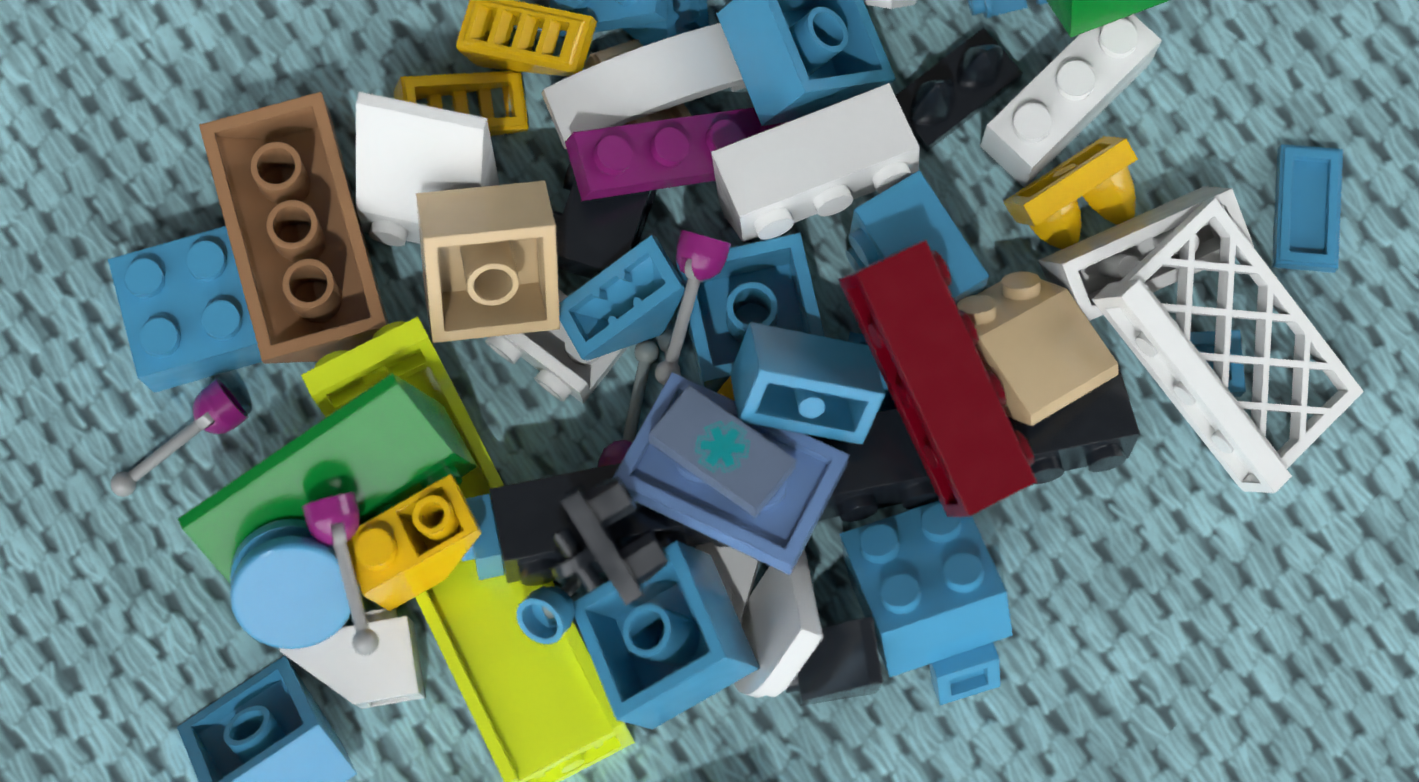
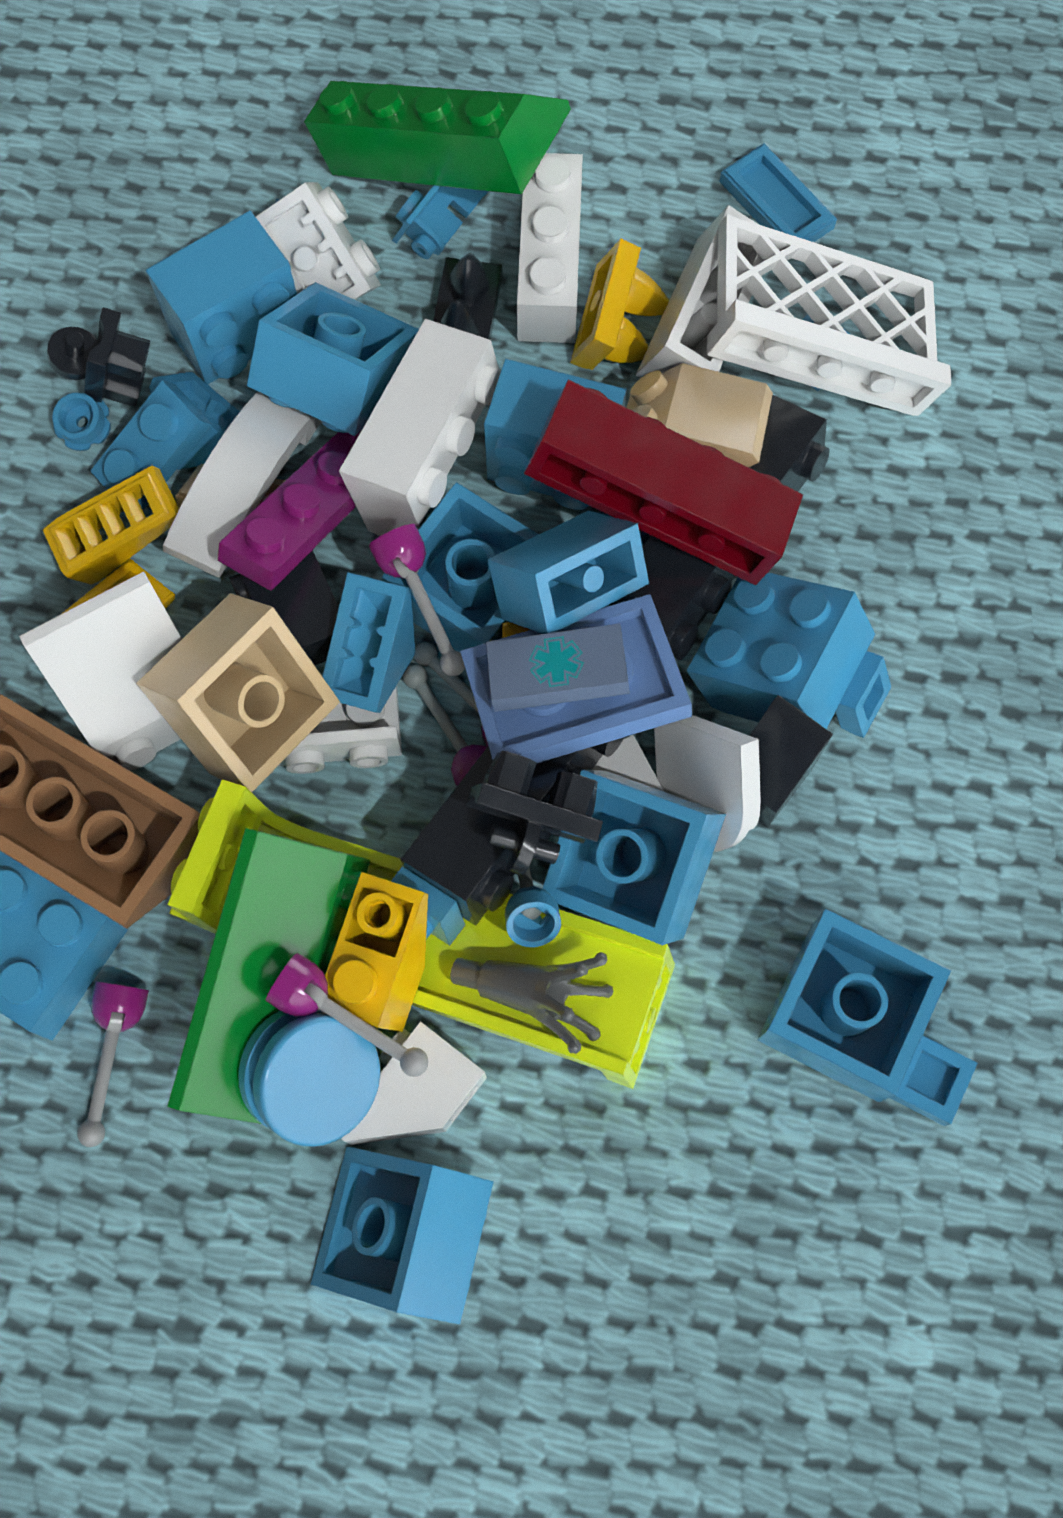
camera: 45 degrees left, 5 degrees down
none -> dark grey piece [450,952,613,1054]

